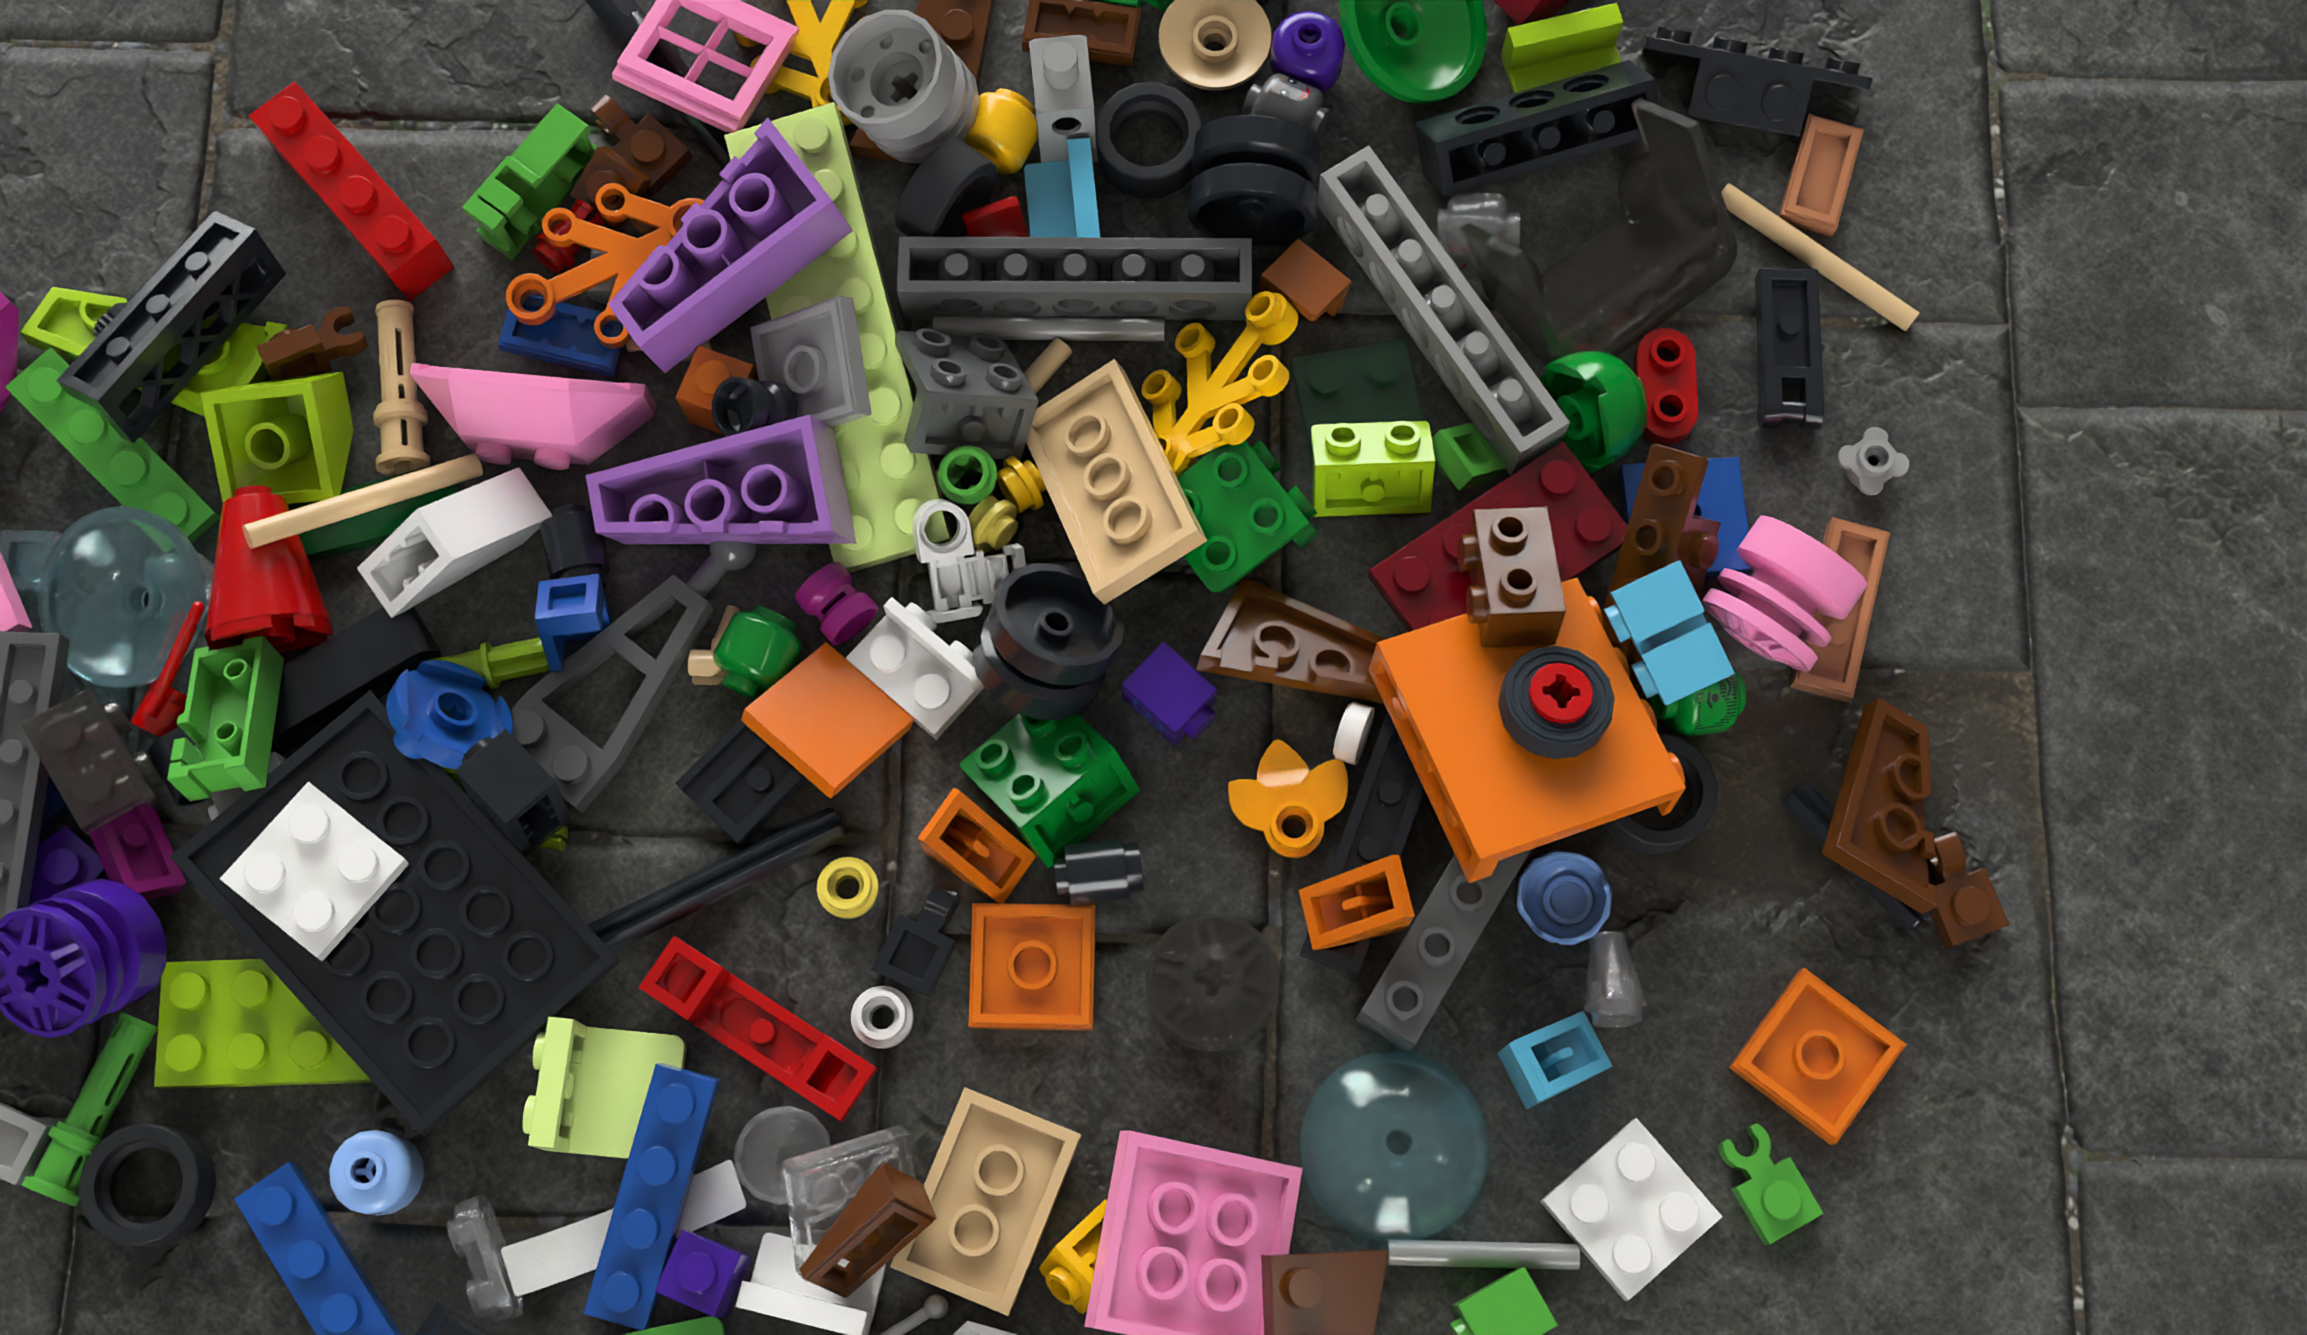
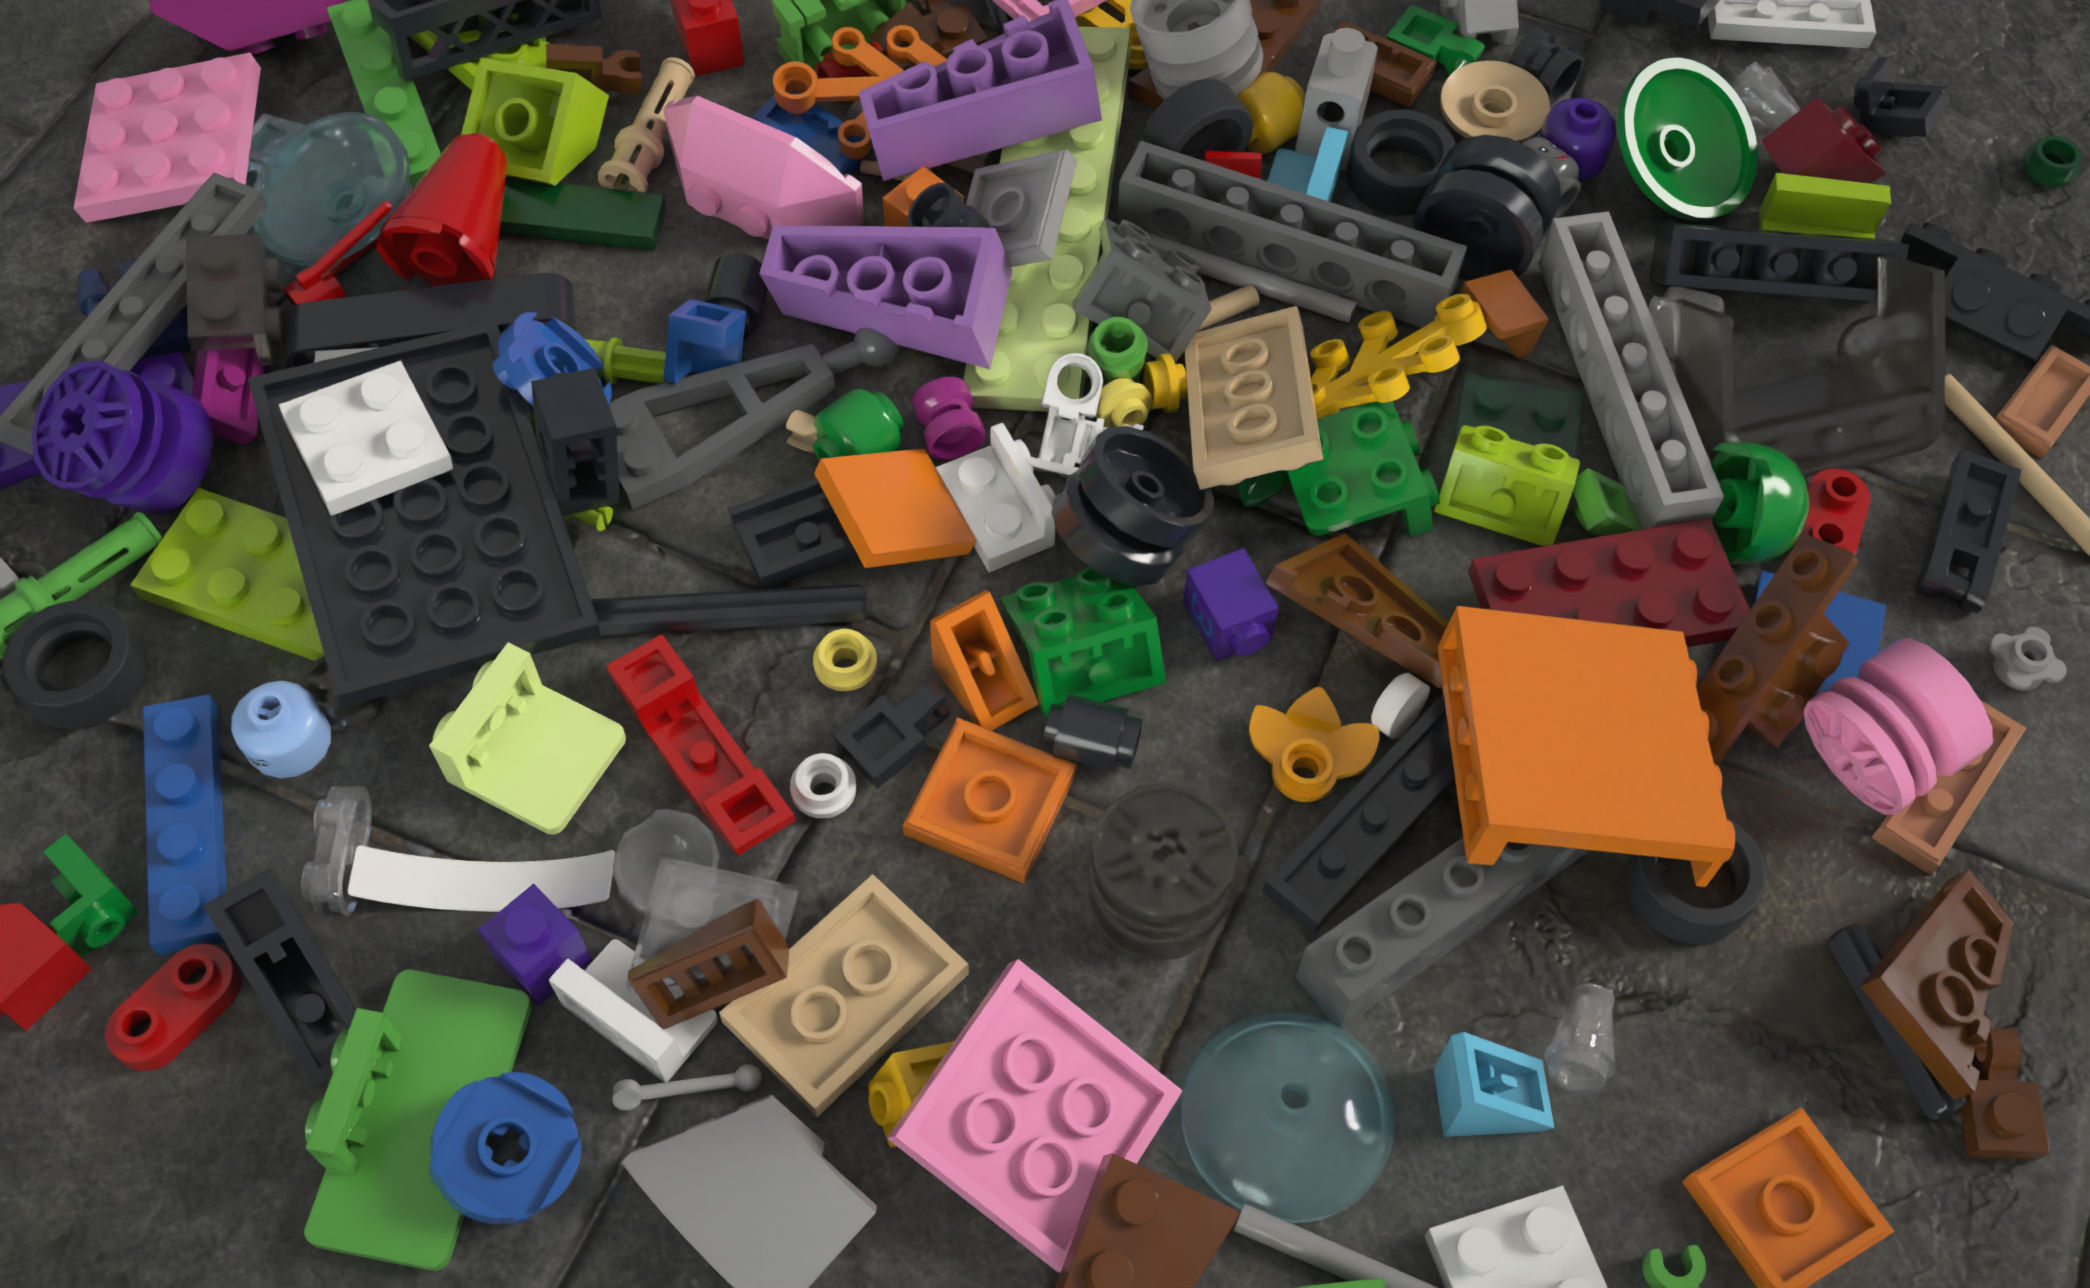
camera: 20 degrees right, 15 degrees down
bright green piece [167,636,284,802] -> none
tan bar [242,453,483,549] -> none
white slope [357,467,553,618] -> none
blue plate [583,1063,721,1330] -> none
orange slope [1298,855,1415,950] -> none
reddish brown brick [1458,507,1566,647] -> none
black wheel [1498,646,1615,759] -> none
medium blue hair [1516,850,1612,945] -> none
medium azure piece [1604,560,1735,706] -> none
green head [1649,668,1746,737] -> none

